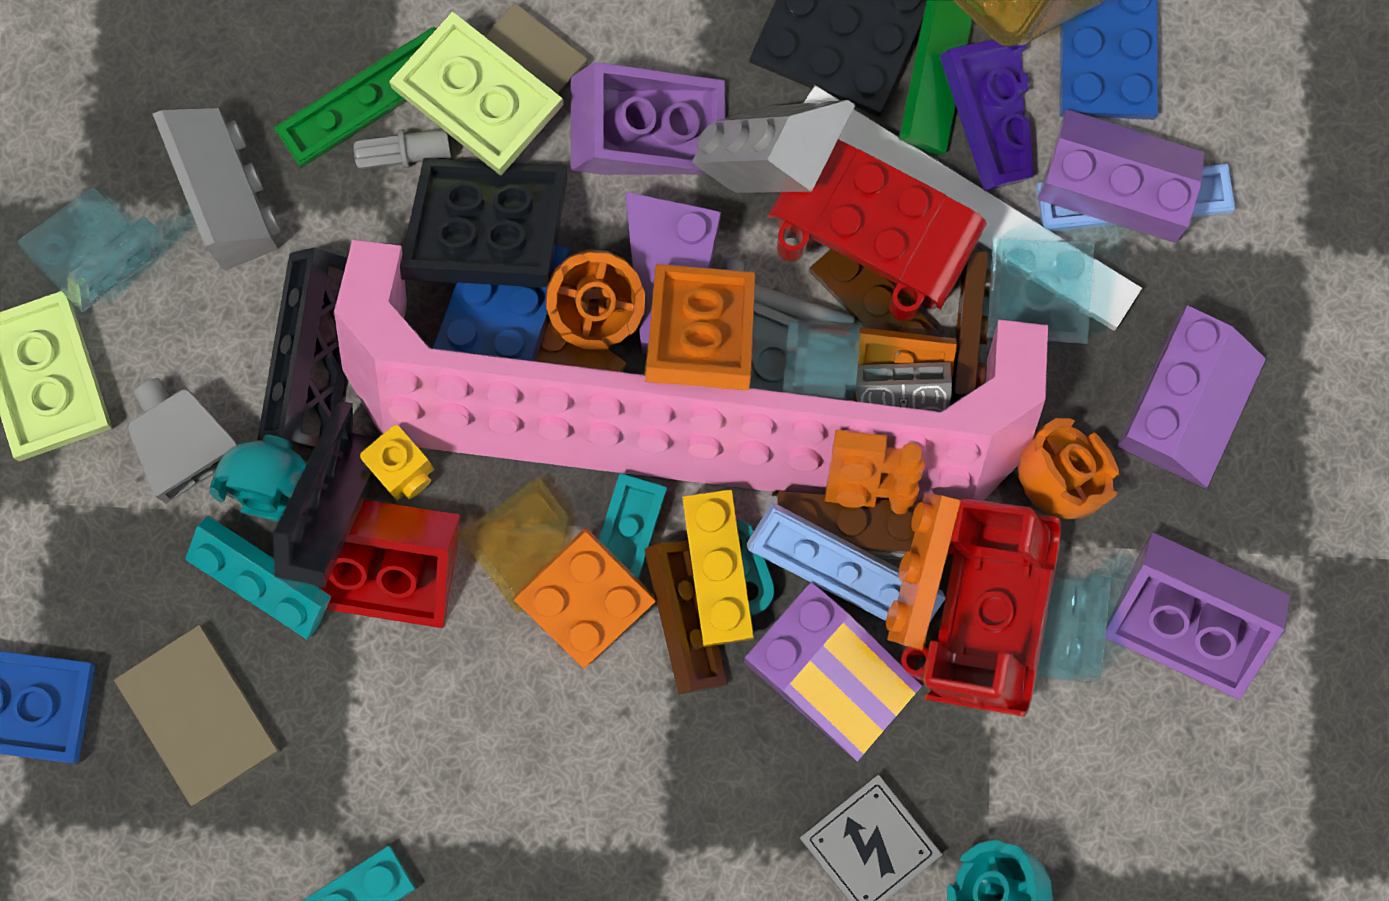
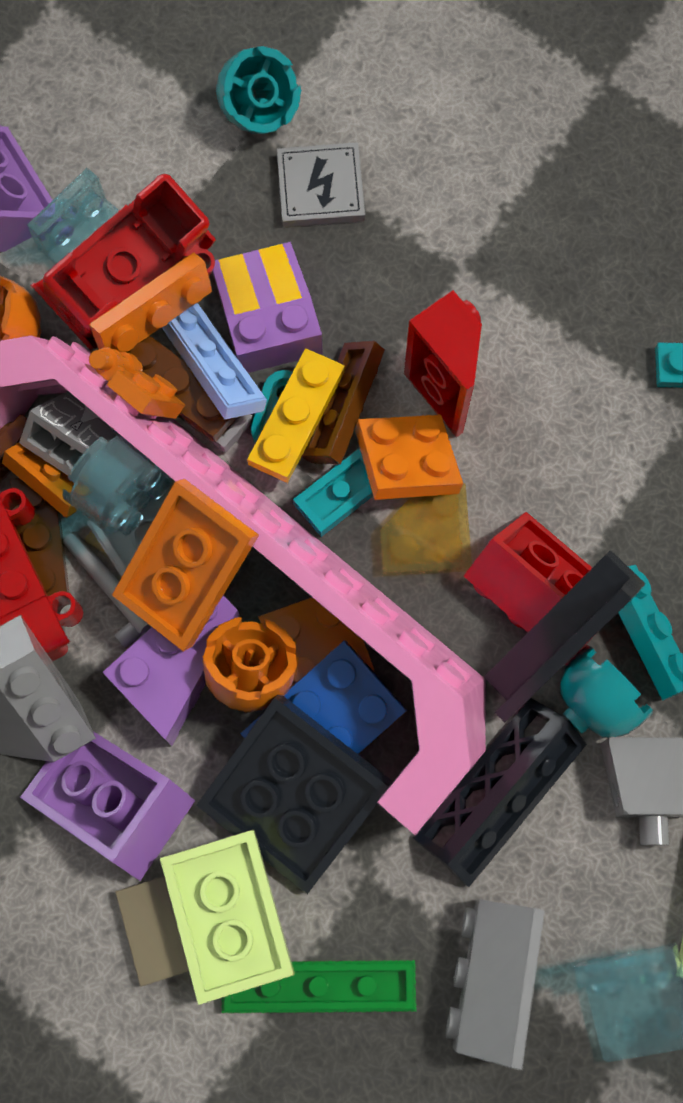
camera: 145 degrees left, 5 degrees down
light grey axle [353,129,451,169] -> none
yellow bracket [360,425,434,501] -> none
none -> red slope [404,290,482,438]

